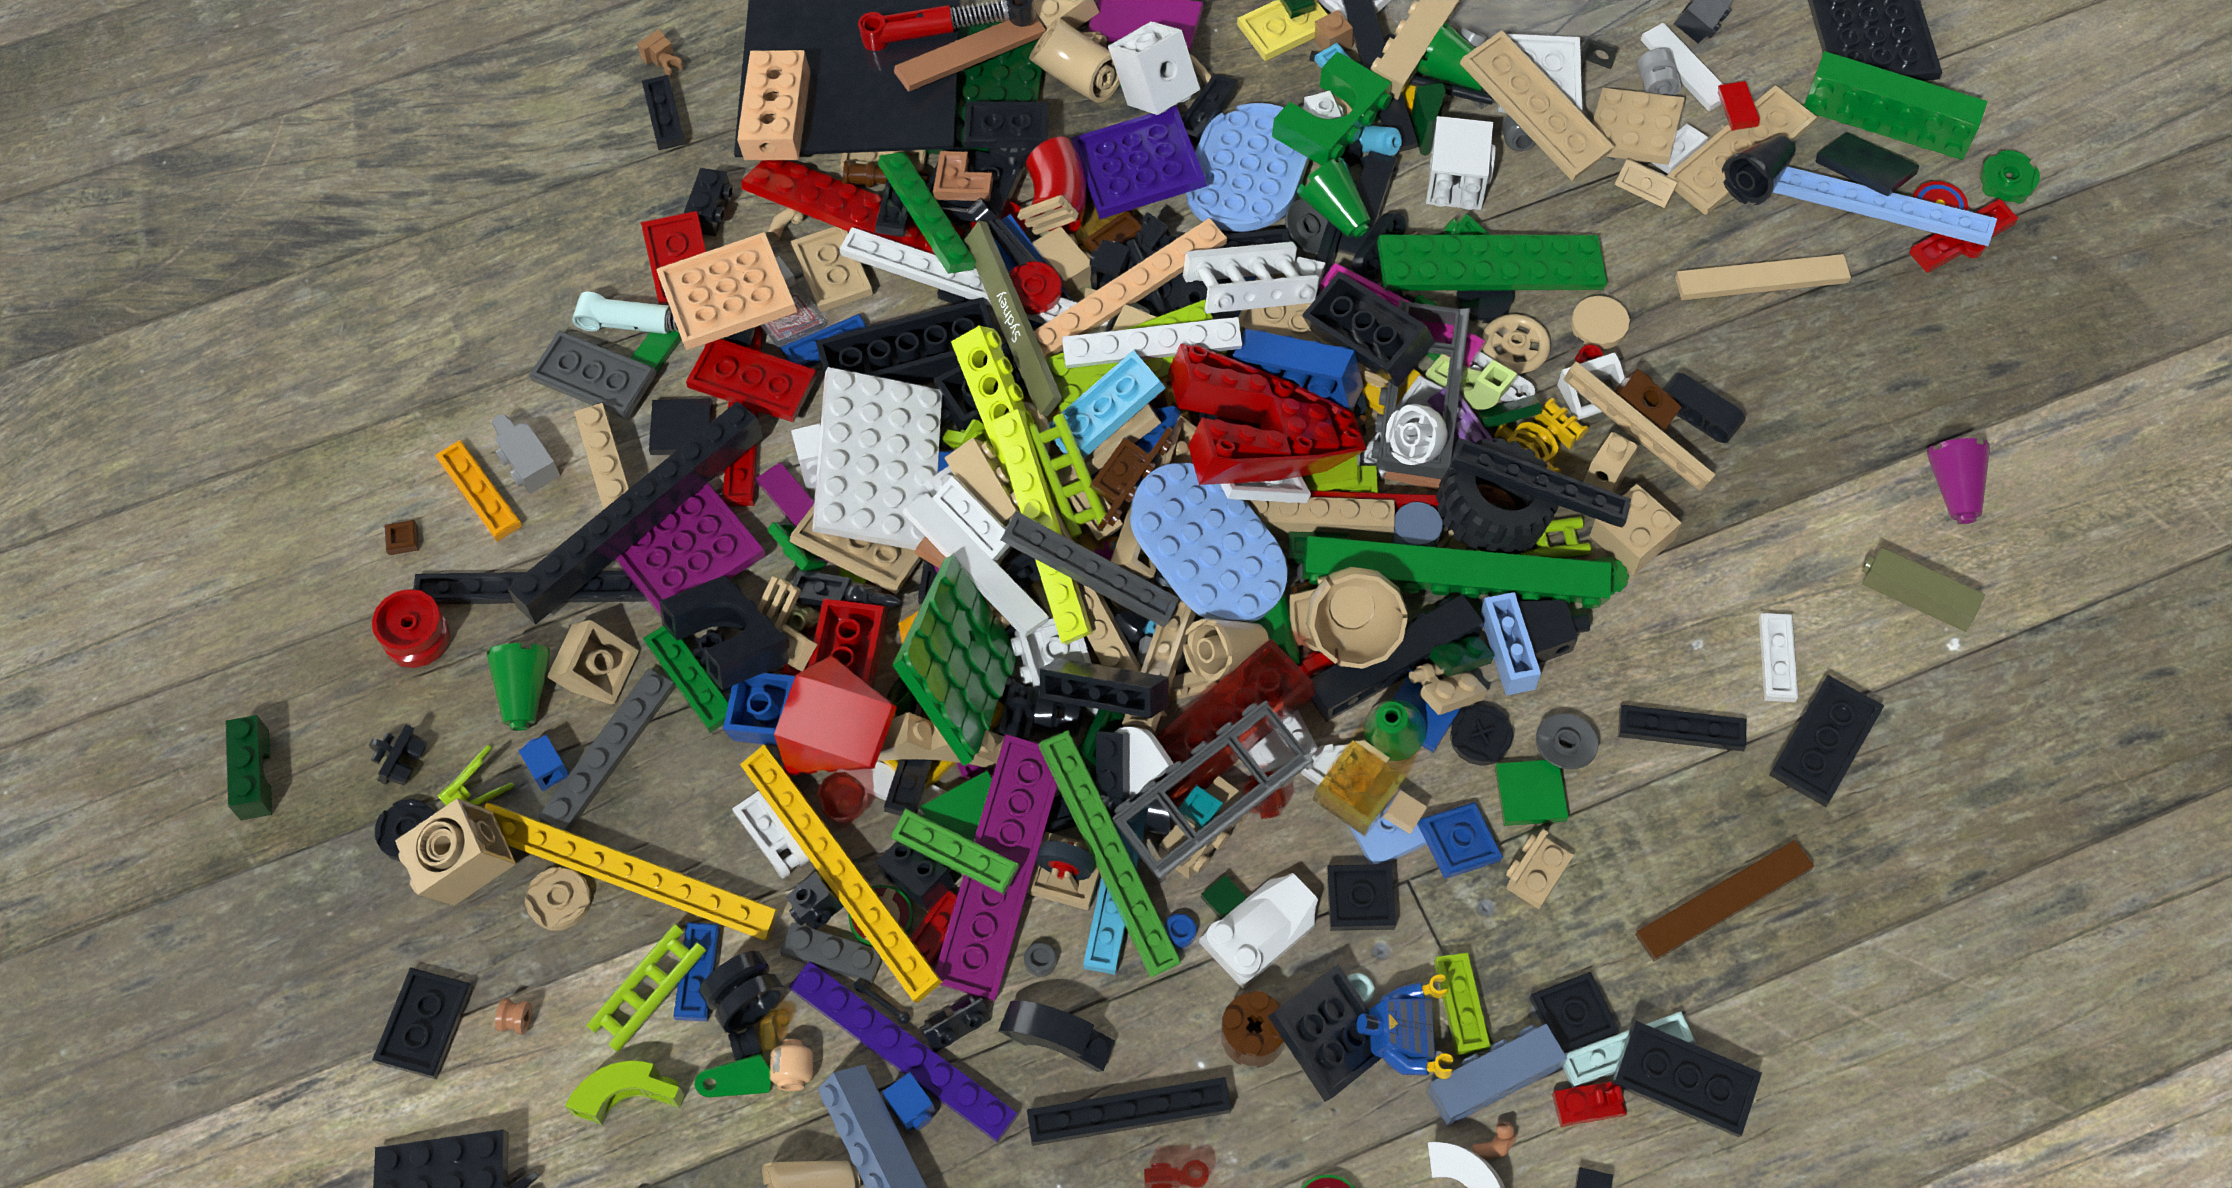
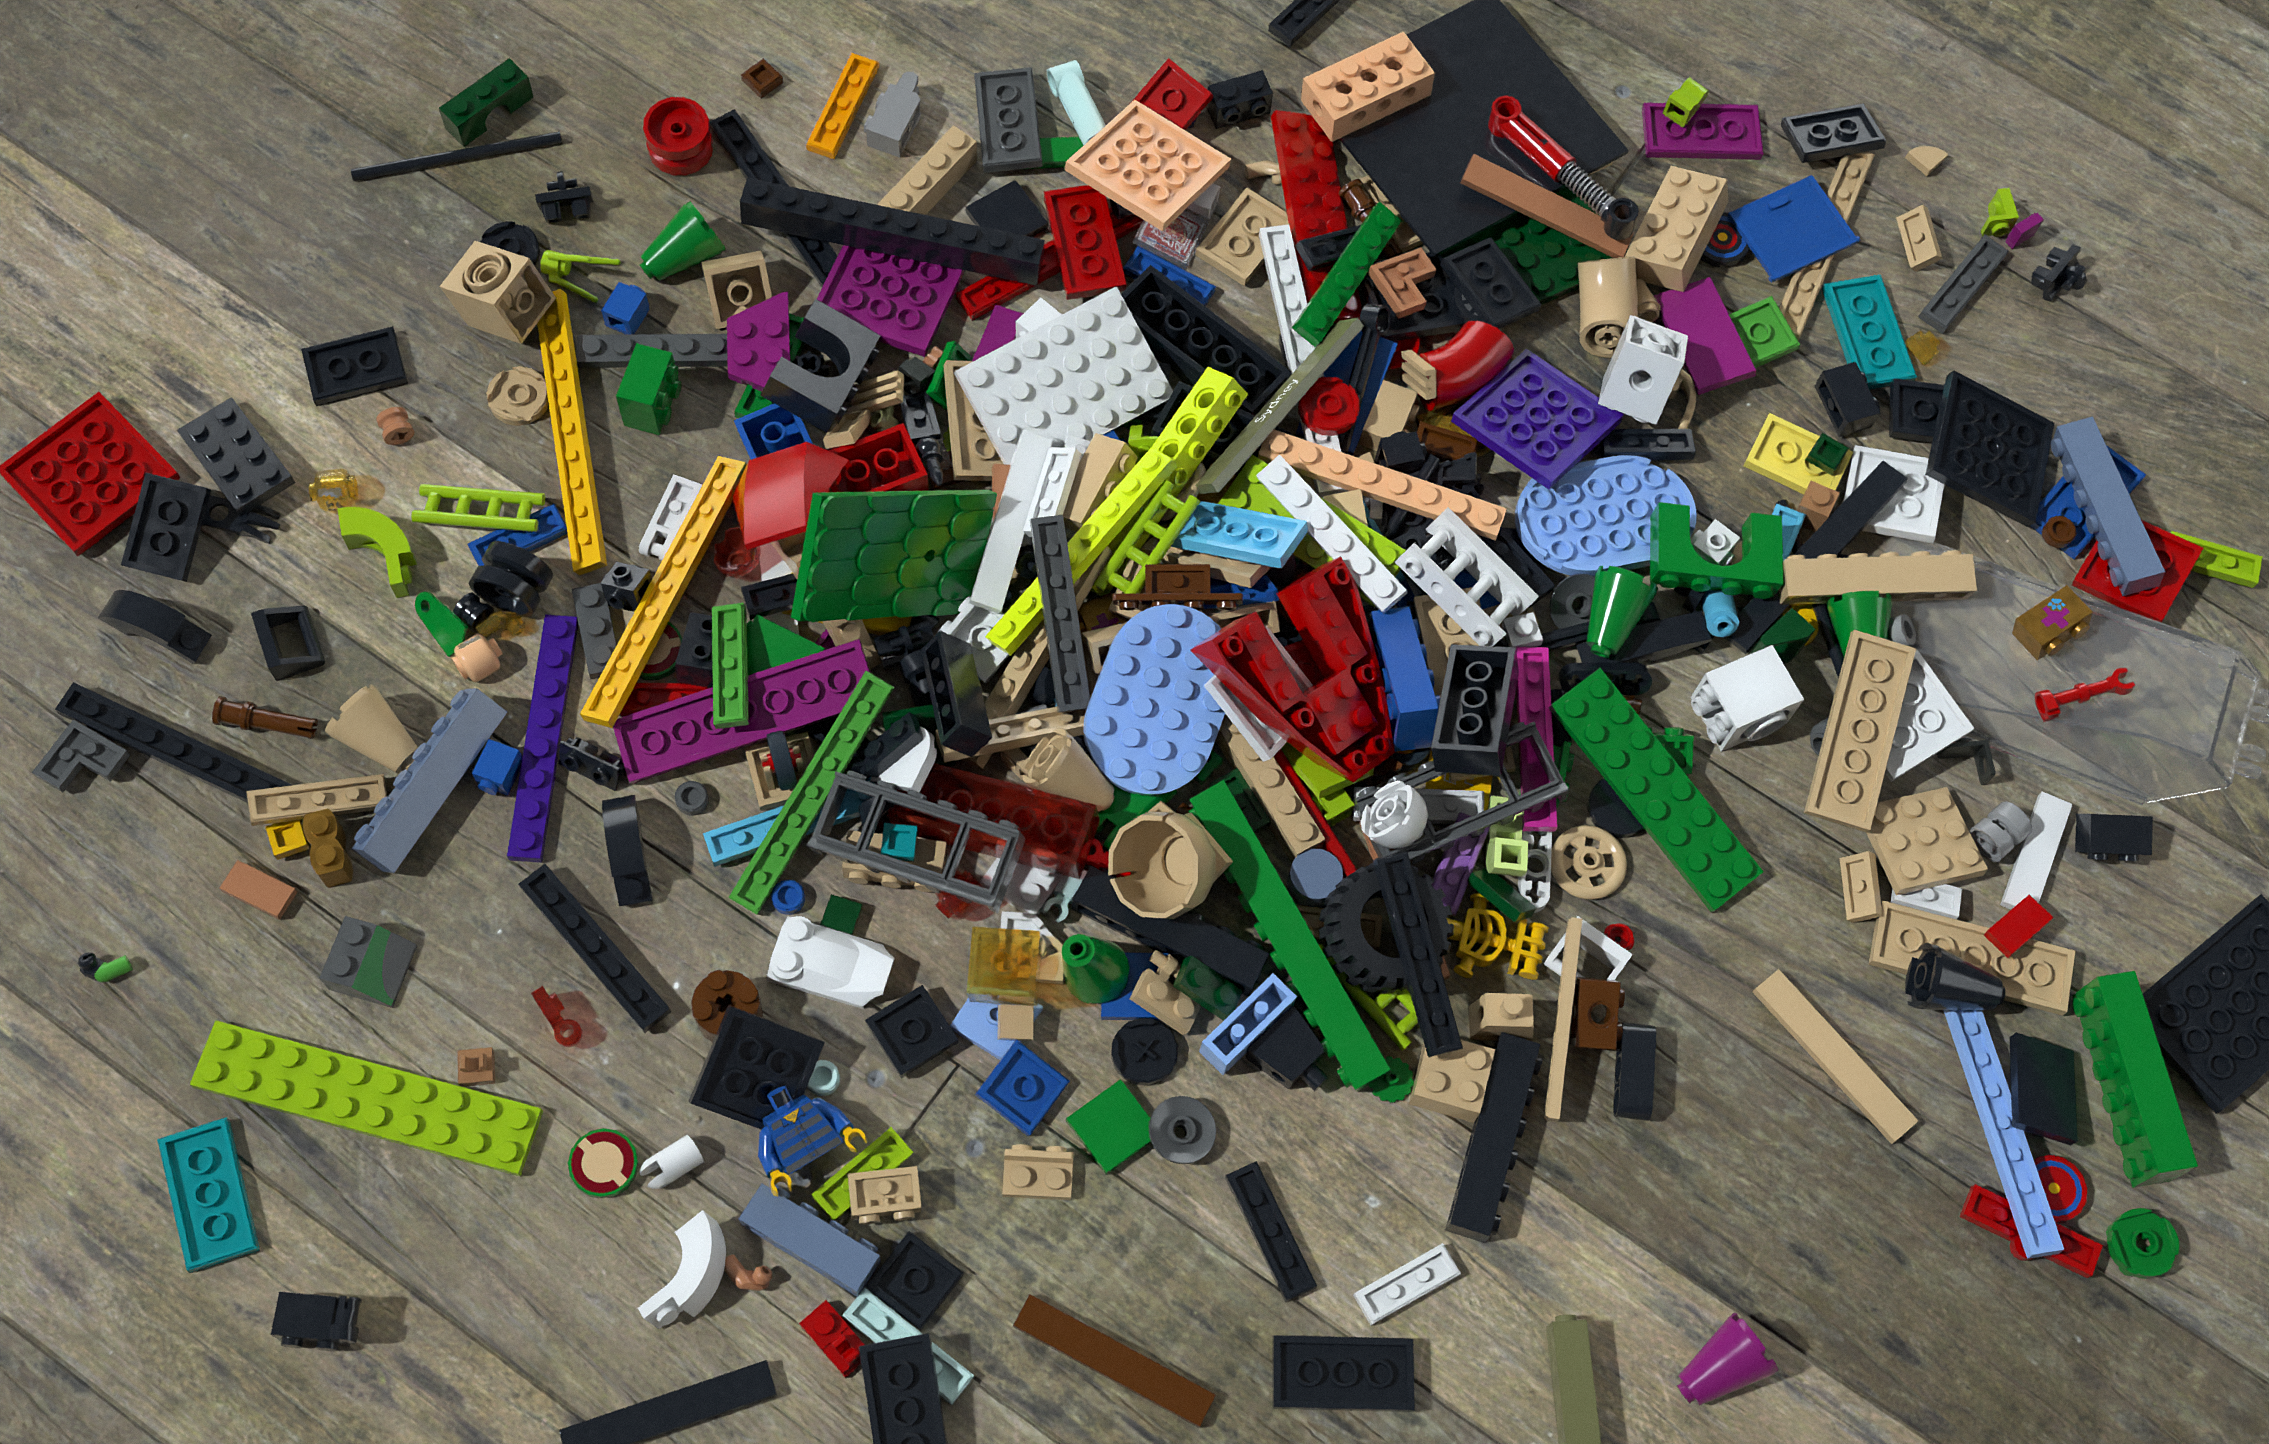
camera: 50 degrees right, 5 degrees up
black hinge [854,978,911,1024] -> none
tan tile [1571,296,1630,349] -> none
none -> clear yellow head [309,468,359,511]
none -> black piece [351,131,562,181]
none -> green brick [616,343,682,435]
none -> white piece [640,1135,704,1189]
none -> magenta wing [727,292,790,392]
none -> tan bracket [848,1166,922,1225]
none -> pearl dark grey piece [898,346,943,394]
none -> light aqua bar [1041,864,1087,923]
none -> black brick [1445,1032,1543,1243]

